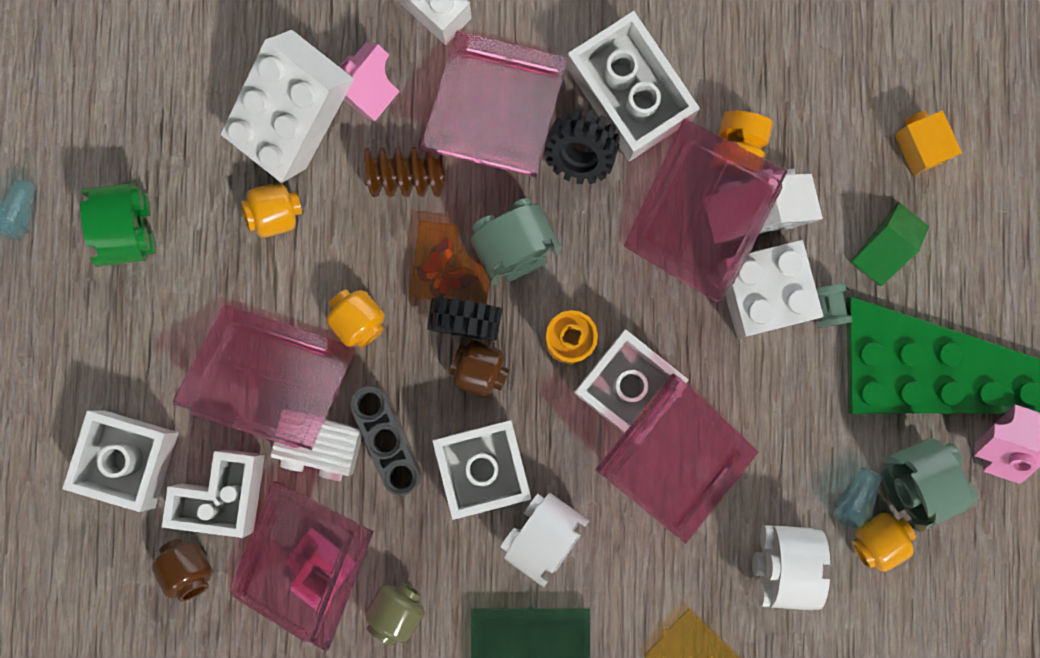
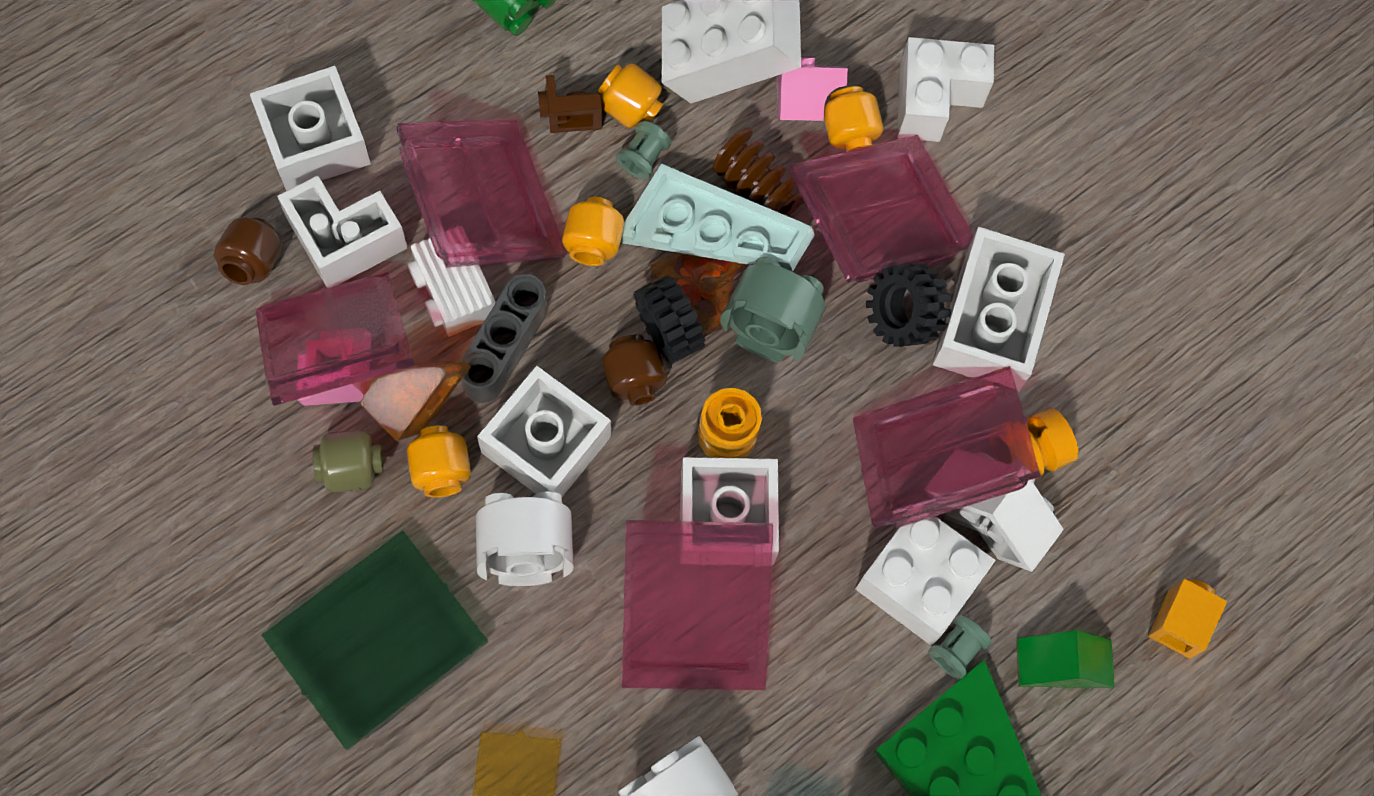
camera: 45 degrees right, 15 degrees down
none -> clear orange slope [359,360,471,441]
none -> light orange head [407,425,471,498]
none -> reddish brown bracket [538,75,602,133]
none -> sand green bush [616,121,672,180]
none -> light aqua wing [621,164,815,272]
none -> light orange head [824,86,883,155]

